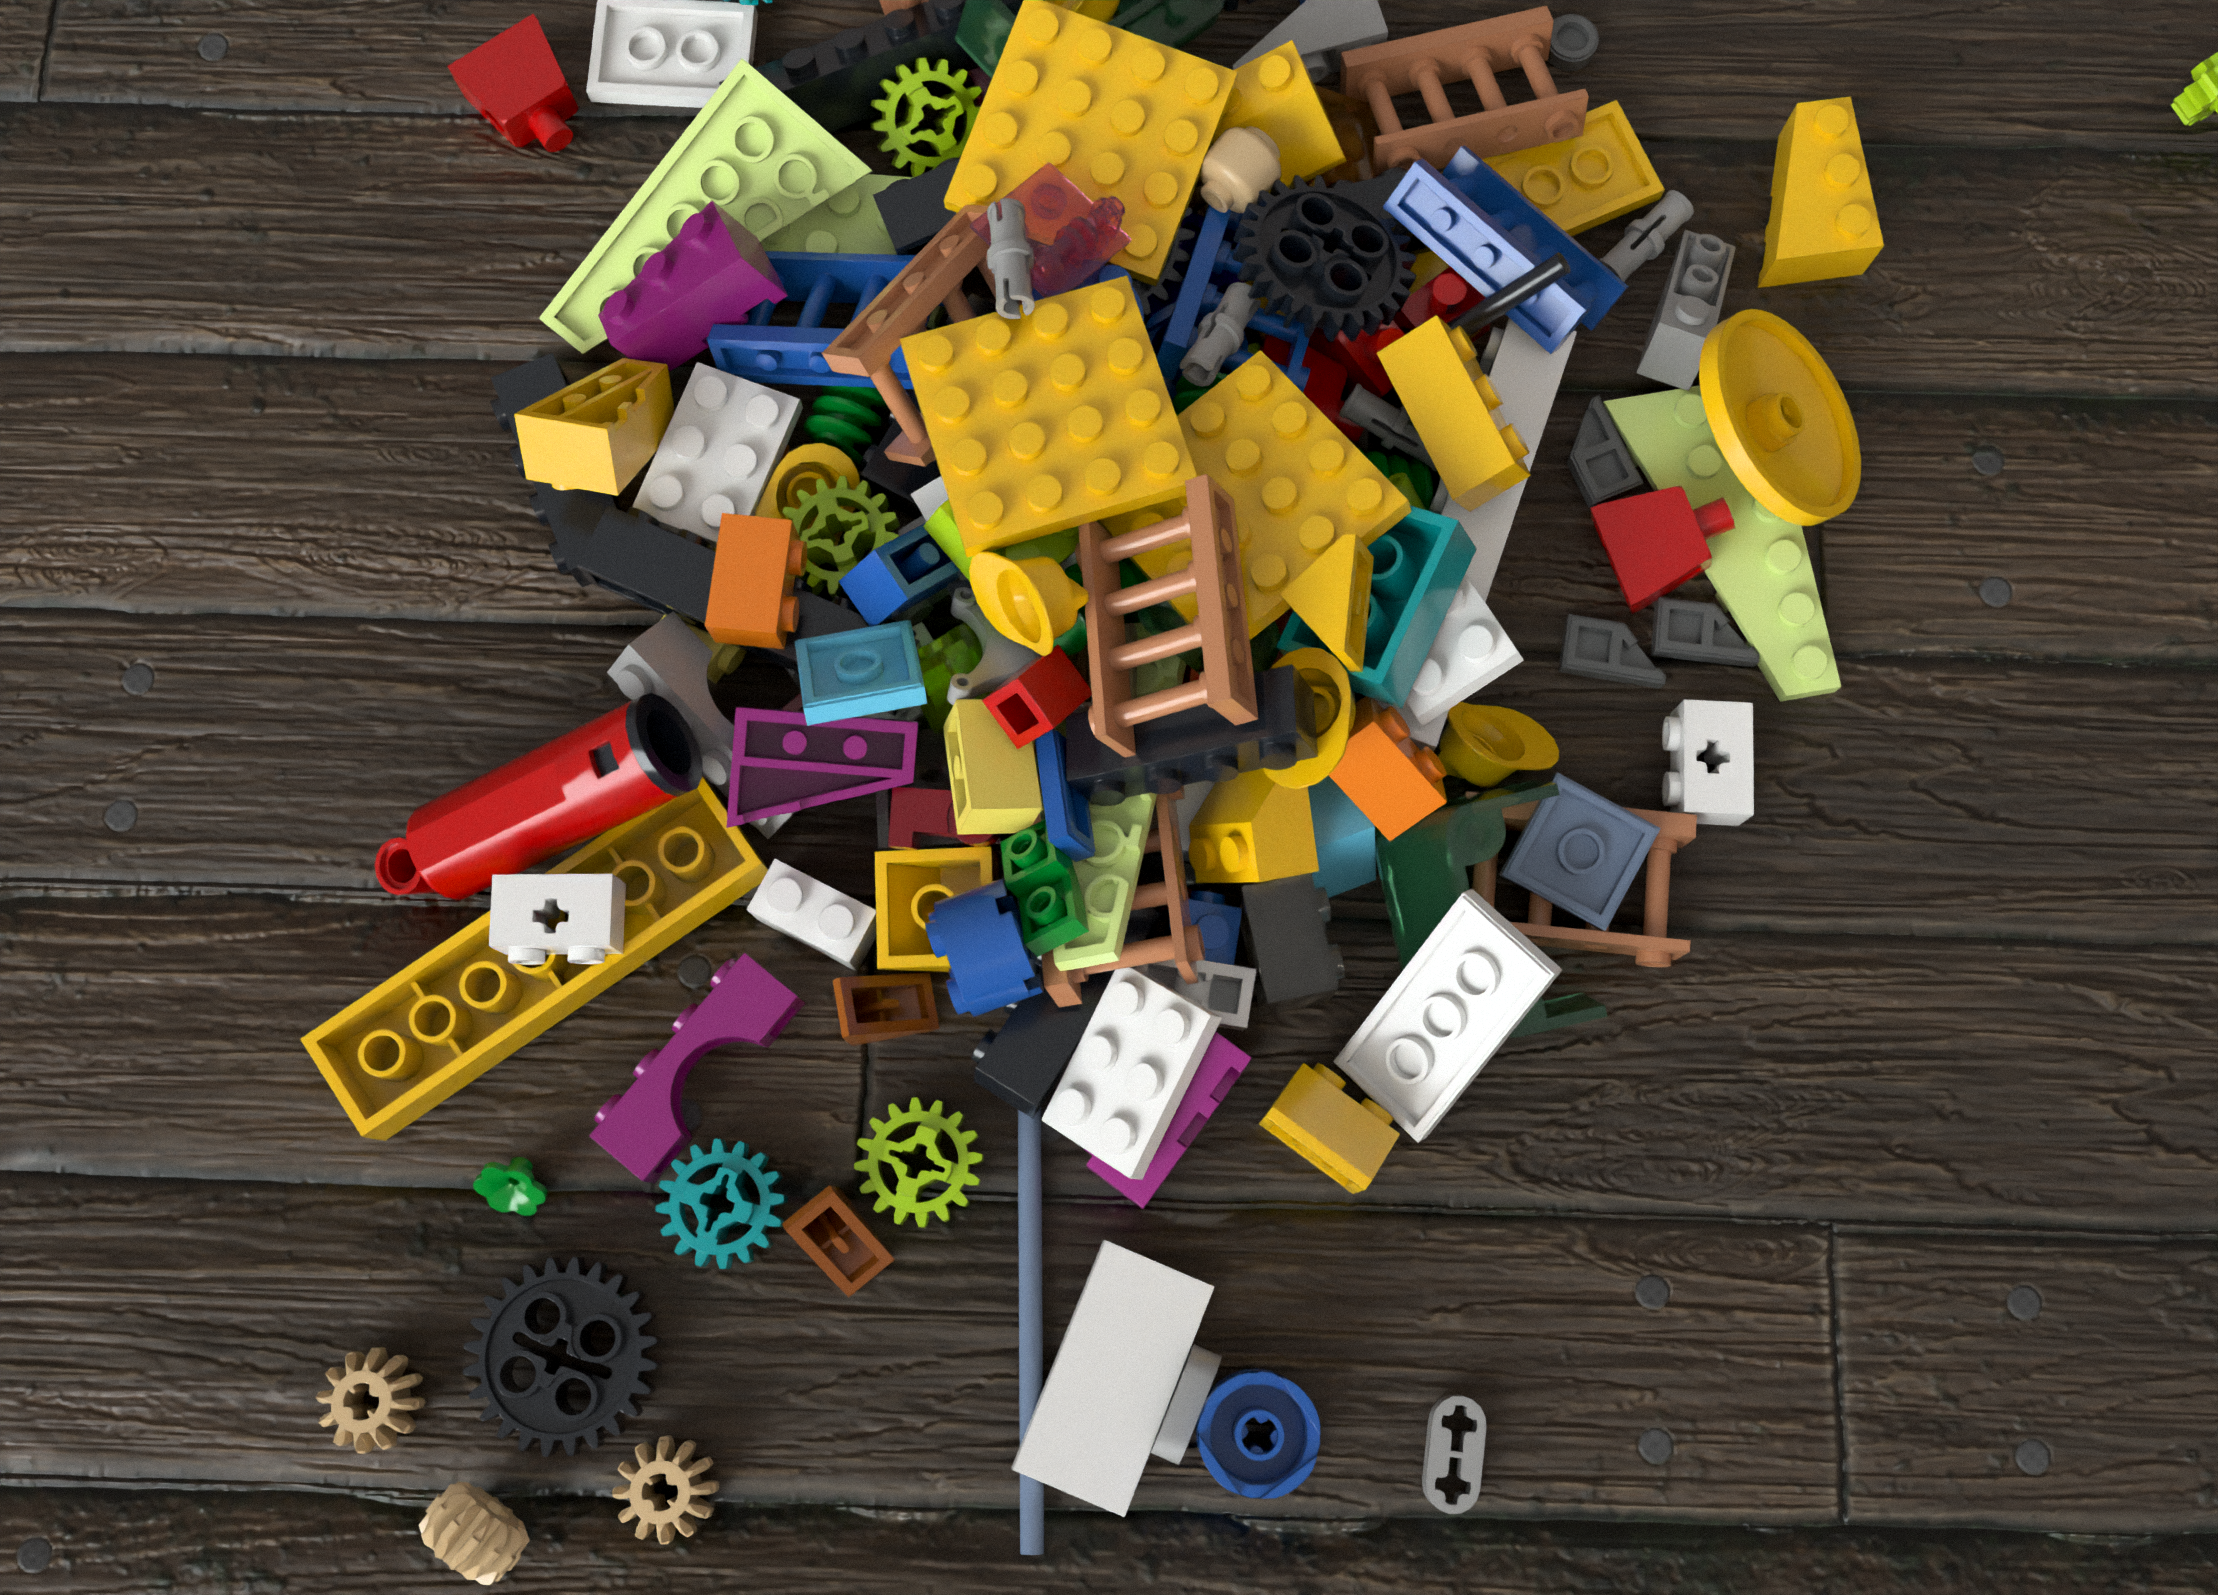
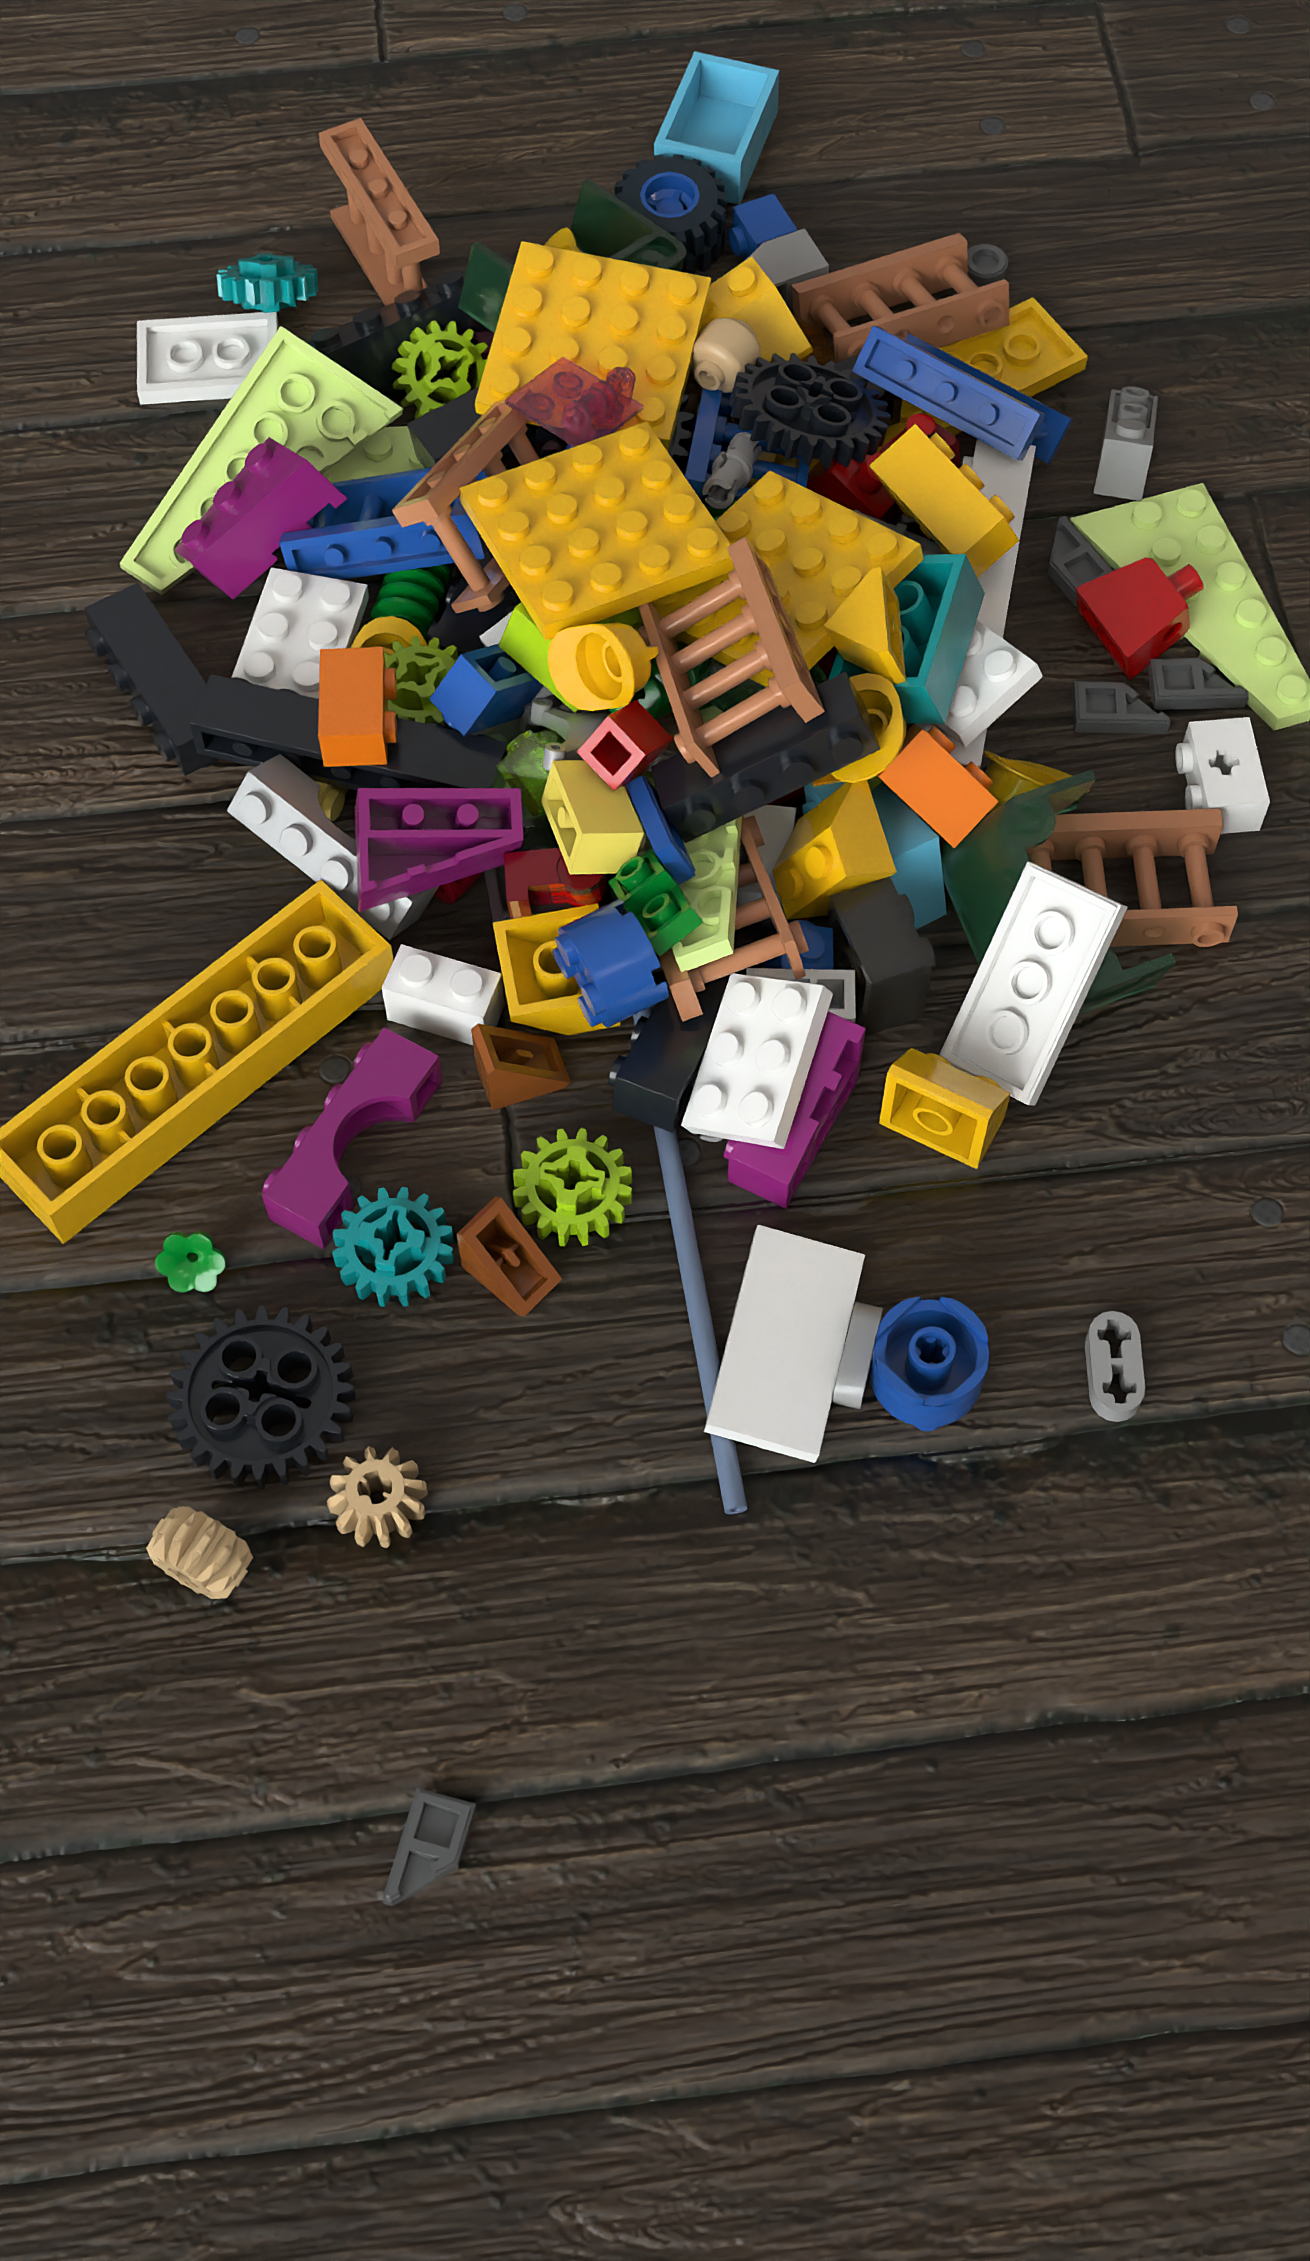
camera: 10 degrees left, 15 degrees down
tan gear [315,1347,426,1454] -> none
red piece [375,693,702,900] -> none
red torso [447,14,579,152] -> none
white brick [489,874,626,965] -> none
yellow wedge [514,358,675,496] -> none
medium azure tile [795,620,927,726] -> none
light grey pin [987,198,1035,319] -> none
black bar [1446,252,1571,336] -> none
sand blue tile [1499,772,1661,931] -> none
light grey pin [1599,190,1694,282] -> none
yellow dish [1699,309,1861,526] -> none
yellow wedge [1757,96,1884,288] -> none

